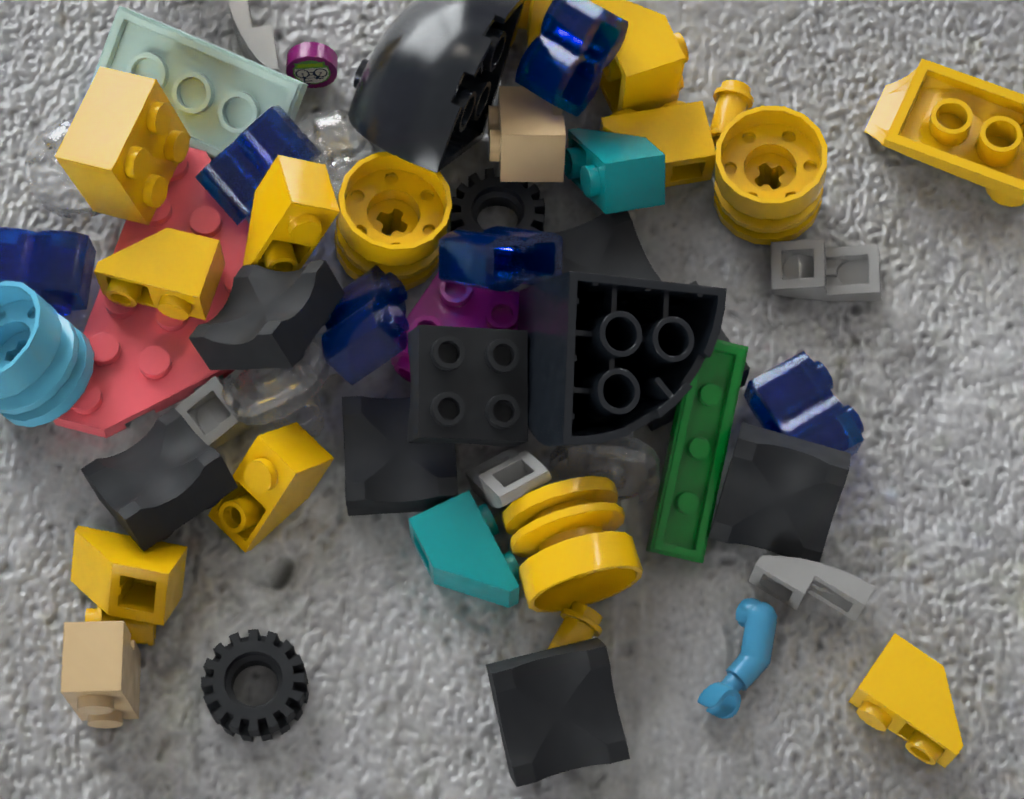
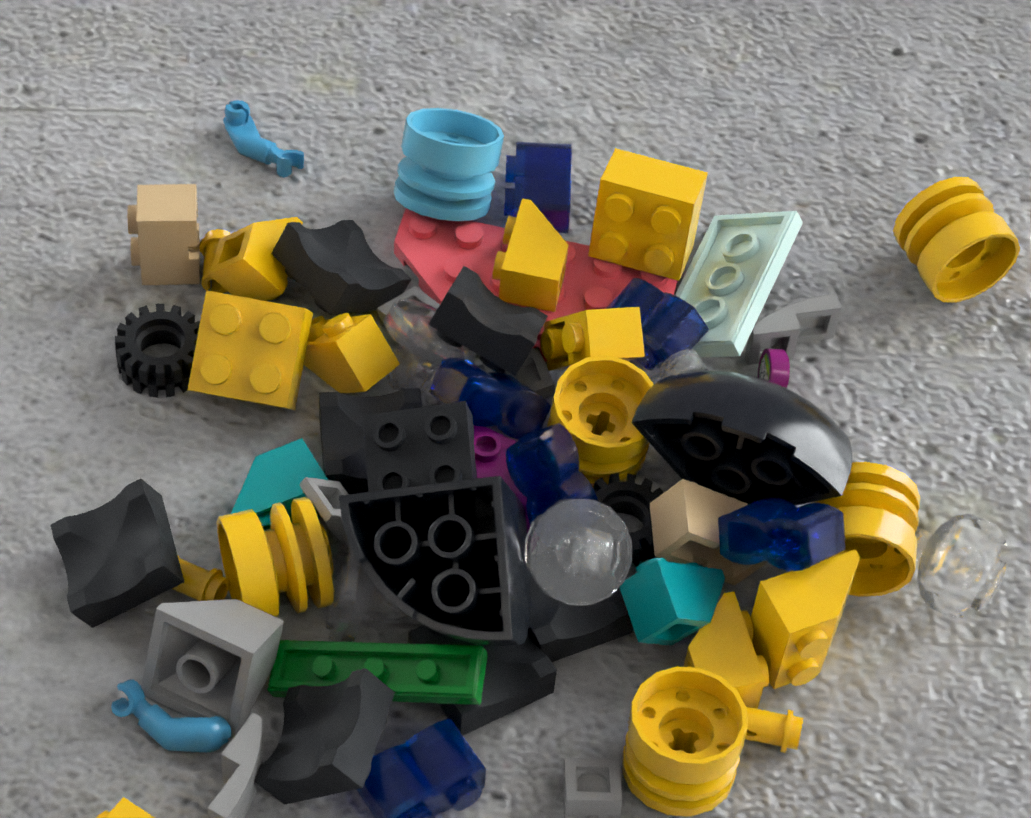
camera: 85 degrees right, 15 degrees down
none -> light grey slope [141,599,284,738]
none -> yellow brick [187,290,313,410]
none -> clear tile [525,499,632,605]

